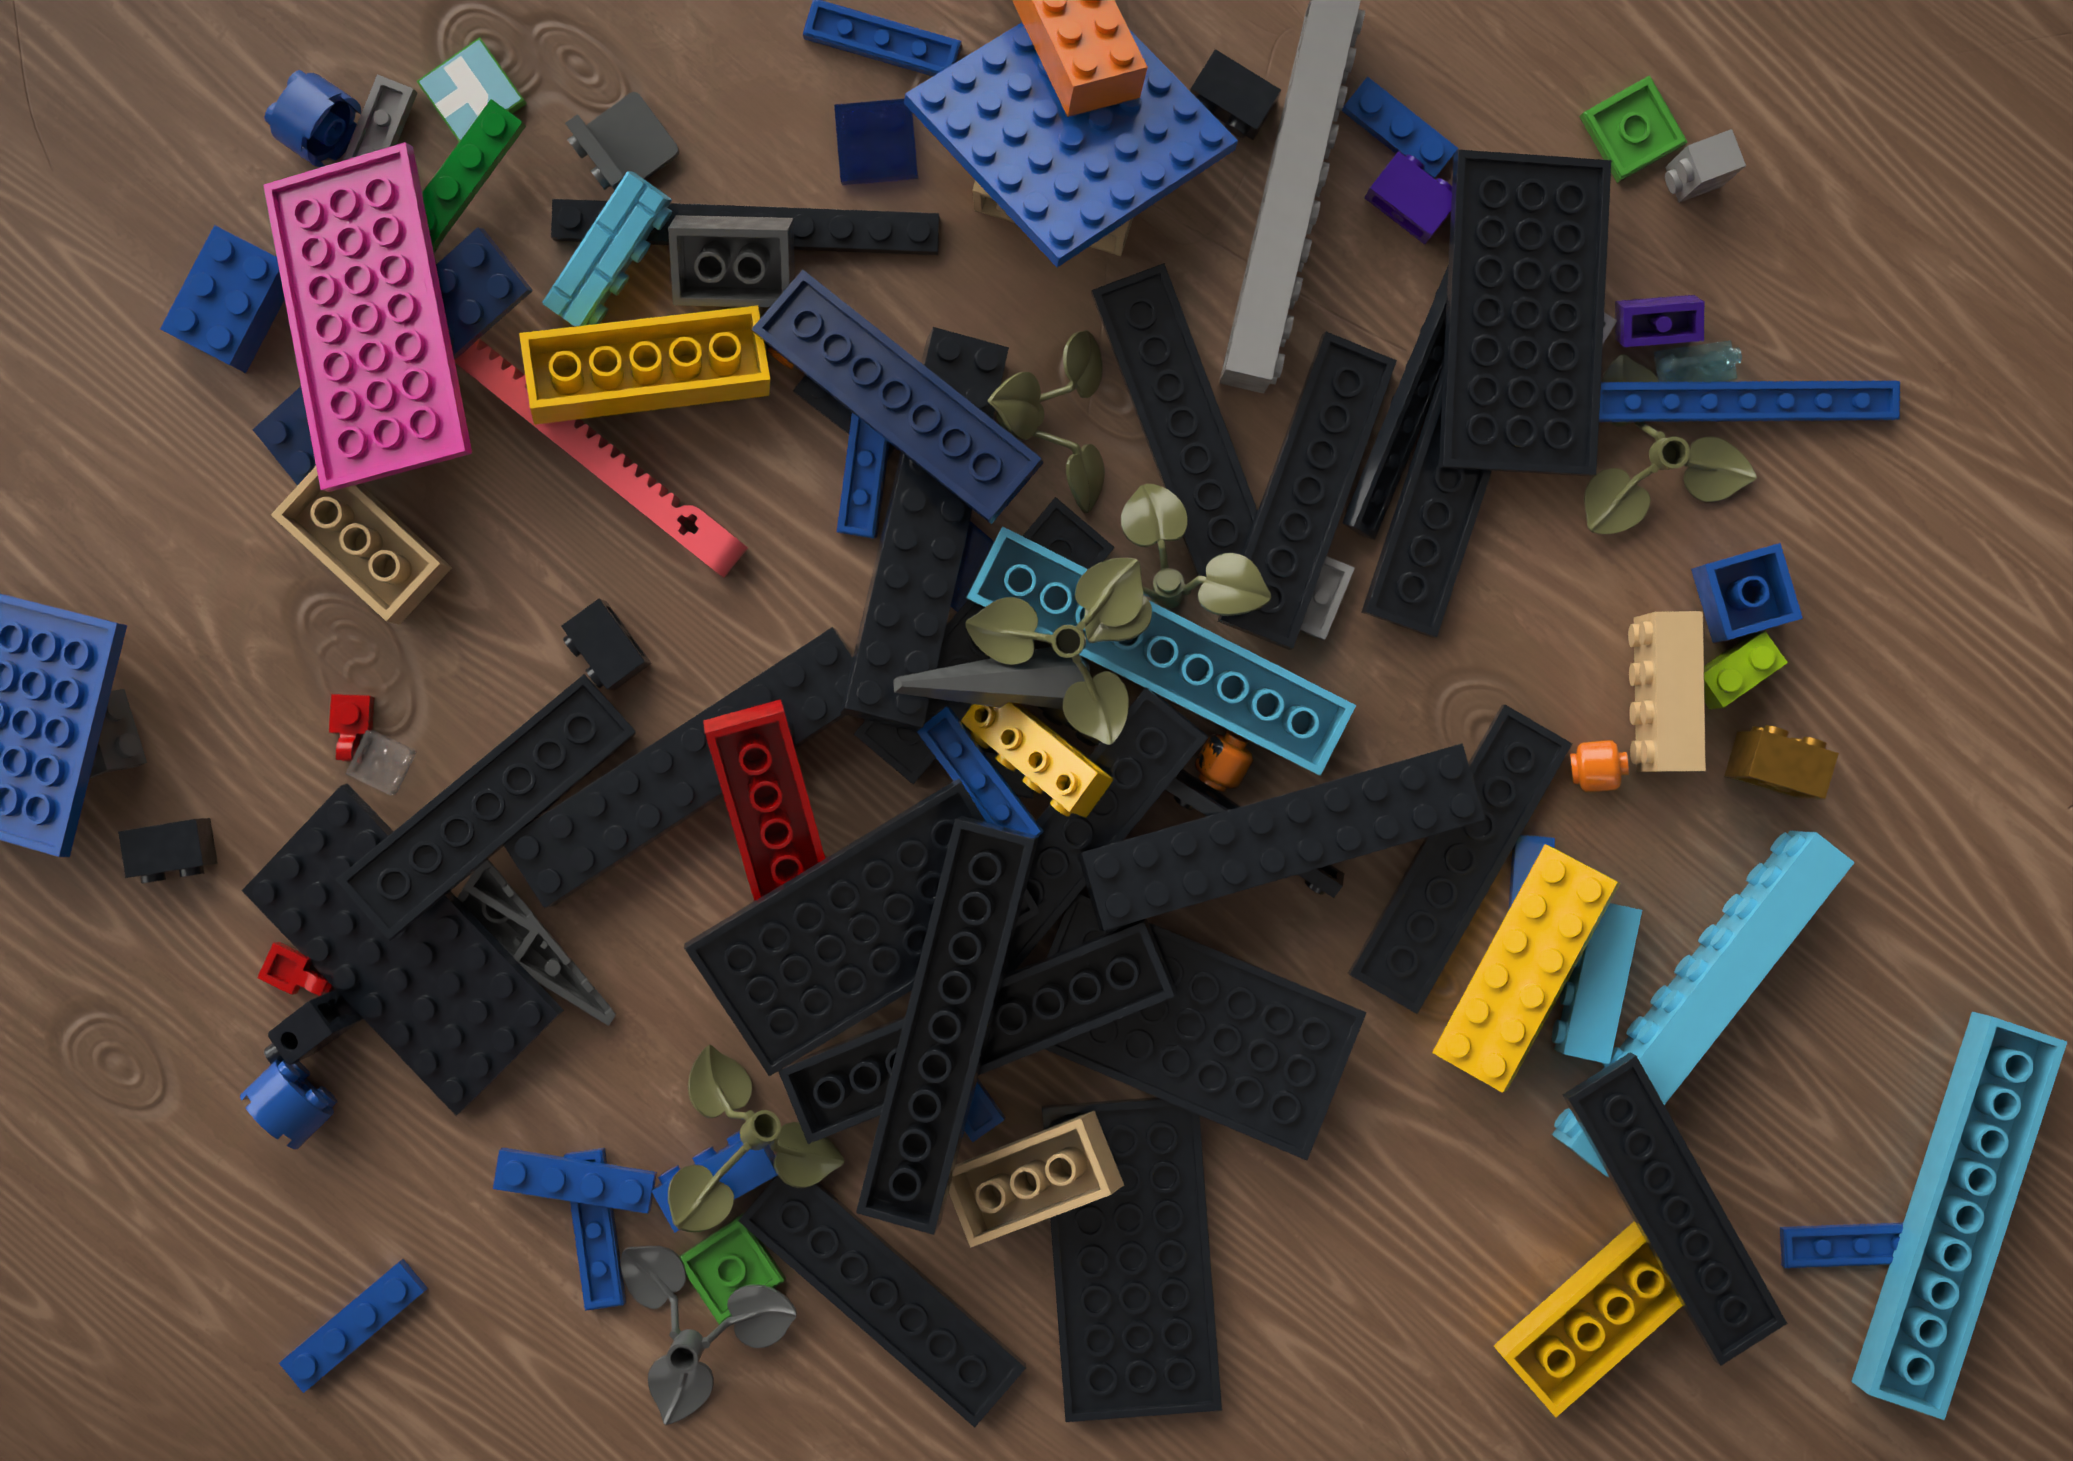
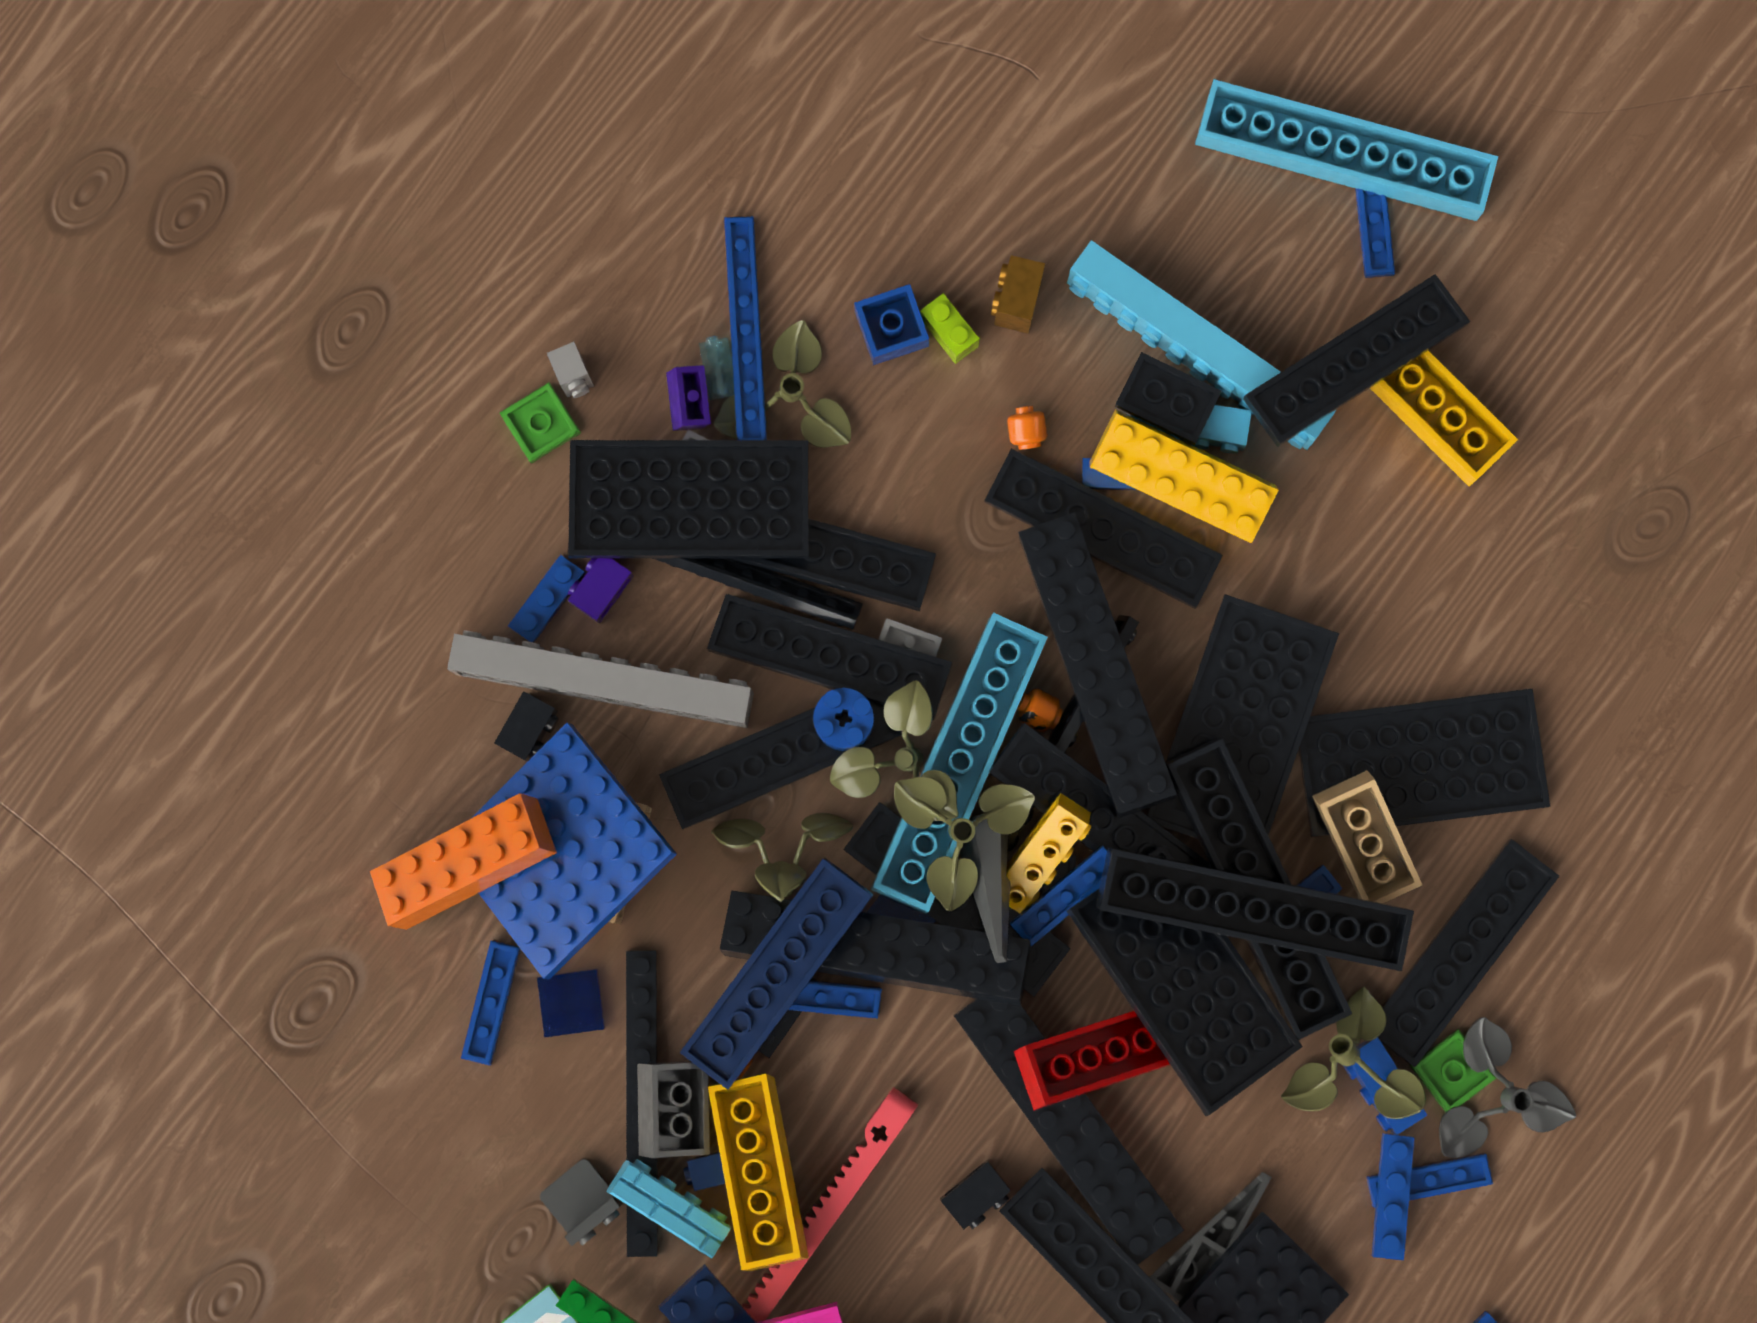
camera: 90 degrees left, 5 degrees down
tan brick [1628,611,1706,772] -> none
none -> dark blue brick [684,1152,725,1191]
none -> blue brick [813,688,874,751]
none -> black plate [1114,352,1222,446]

